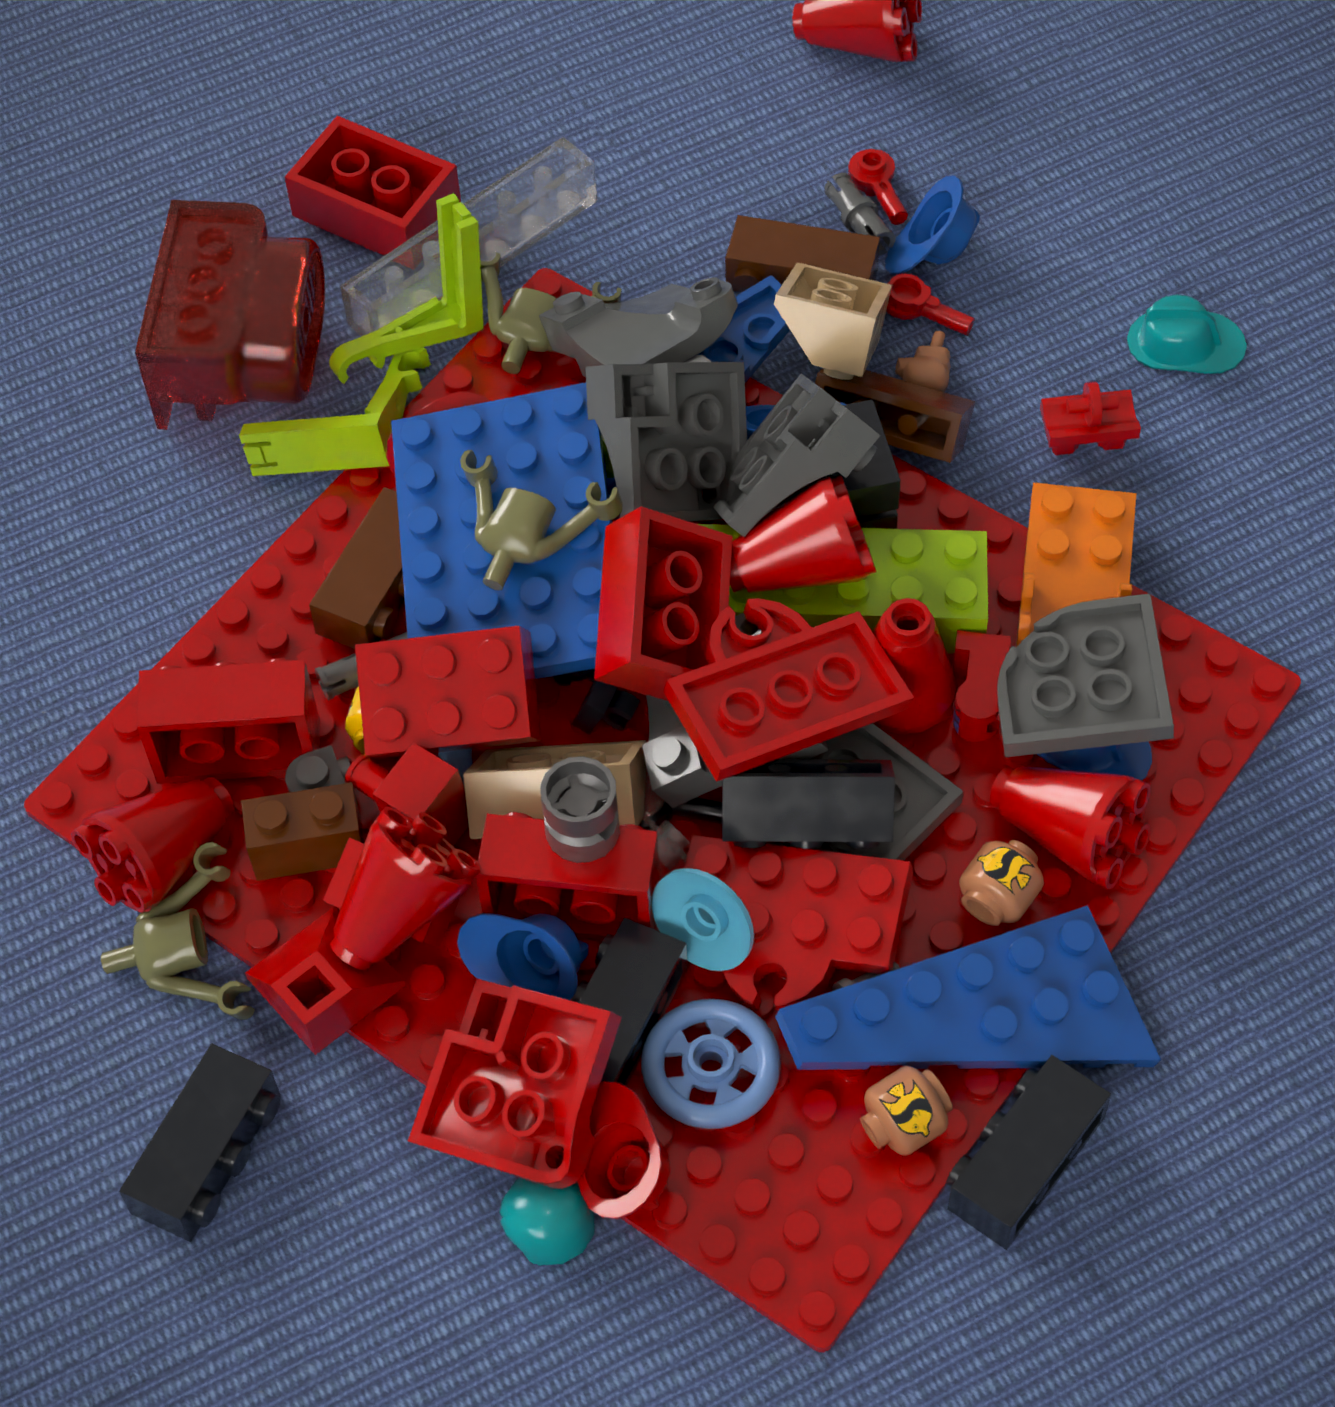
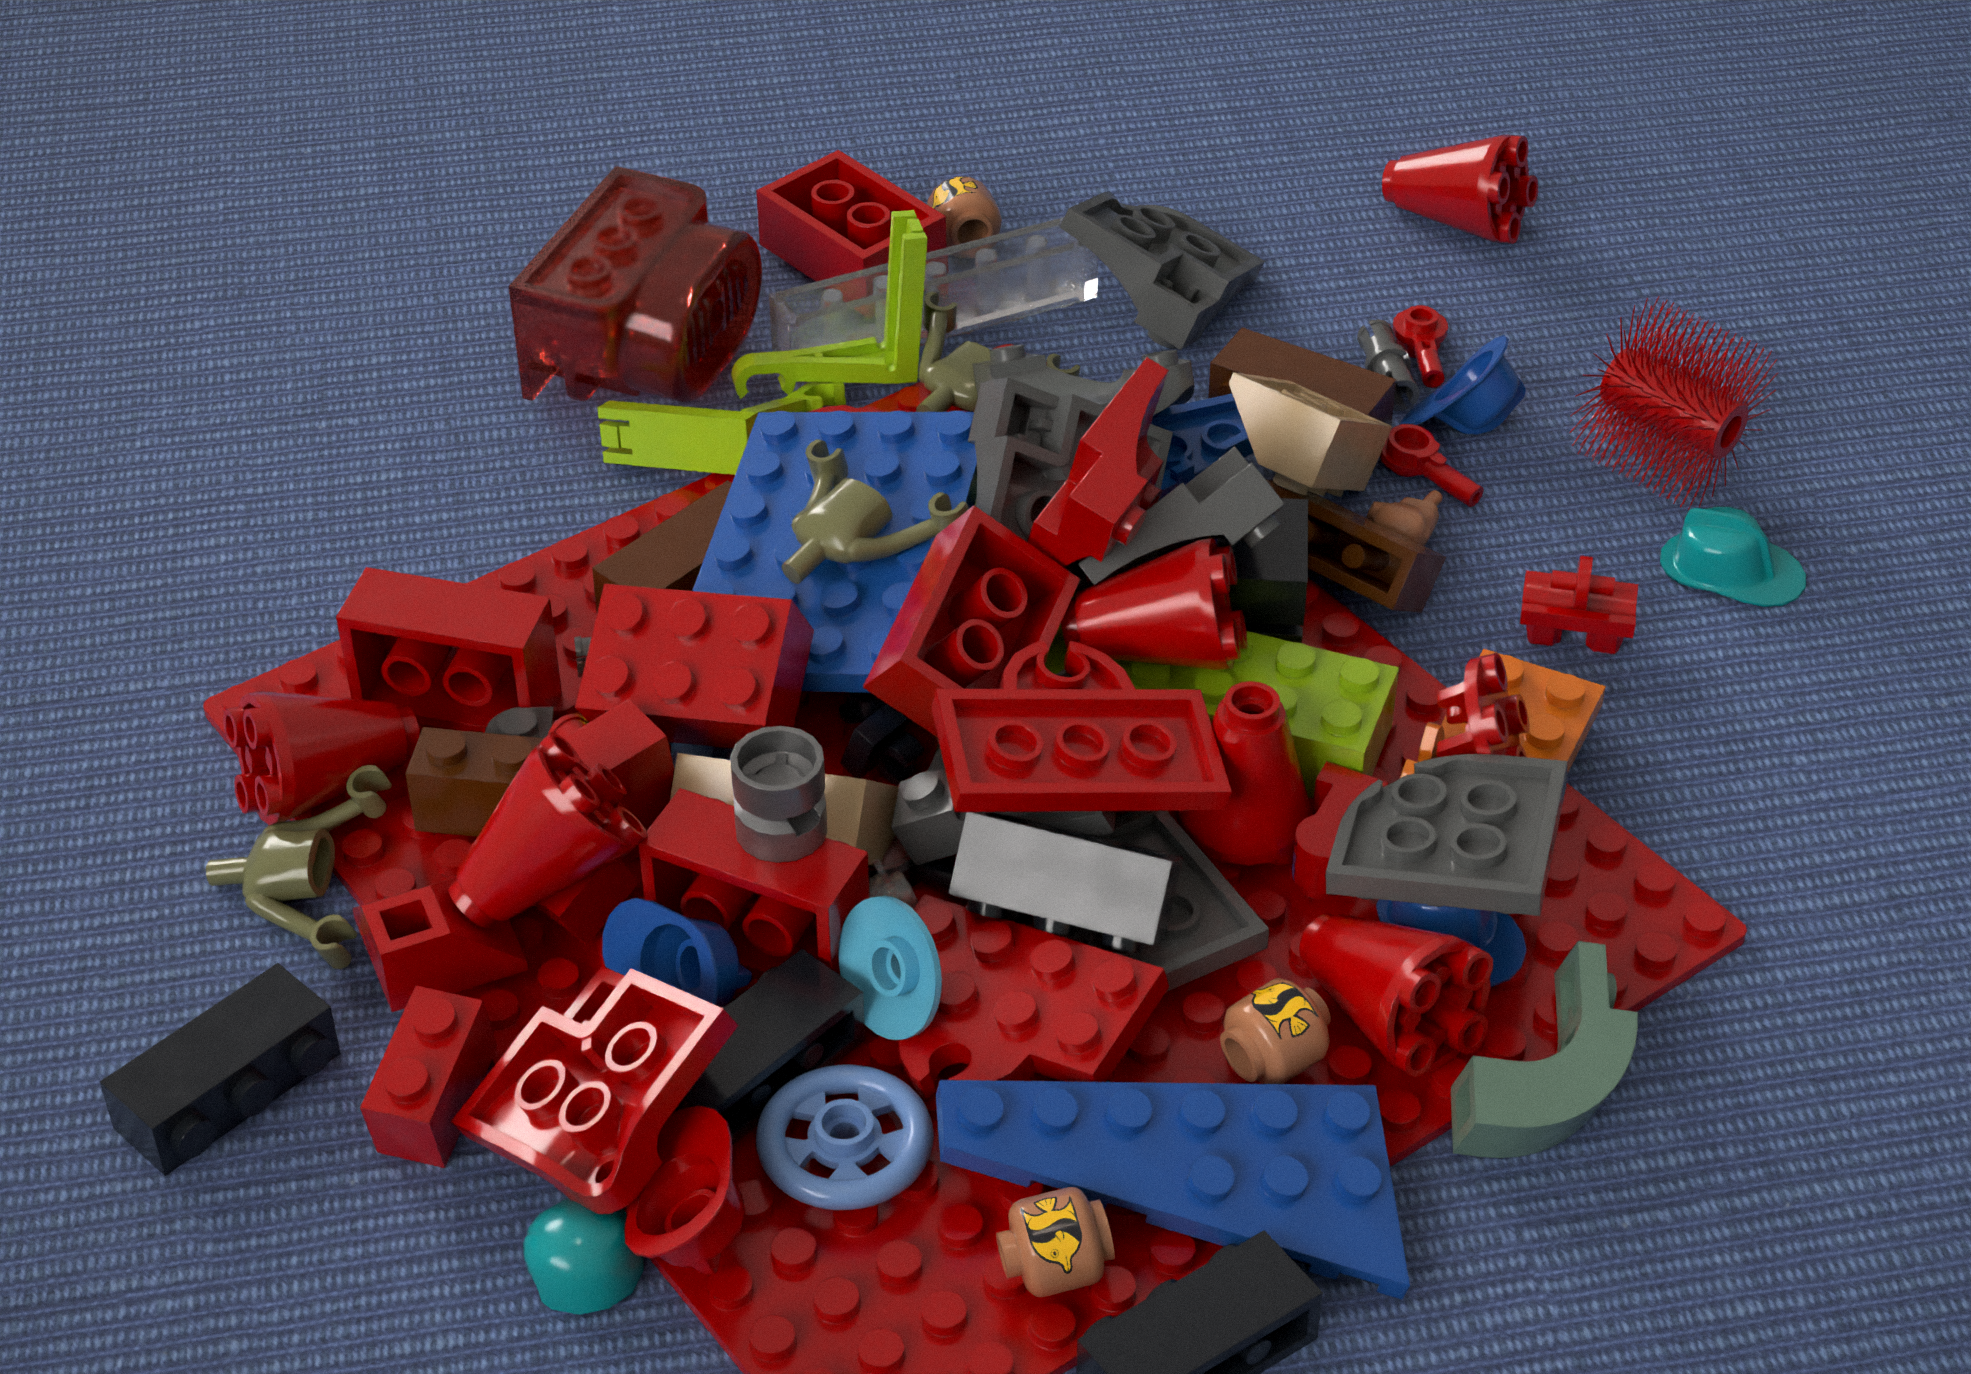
camera: 15 degrees right, 15 degrees down
none -> red brick [360,985,498,1168]
none -> nougat head [927,176,1002,256]
none -> red slope [1028,357,1169,568]
none -> dark grey slope [1059,191,1265,350]
none -> red plate [1437,653,1530,757]
none -> sand green arch [1451,941,1638,1158]
none -> red piece [1569,296,1778,510]

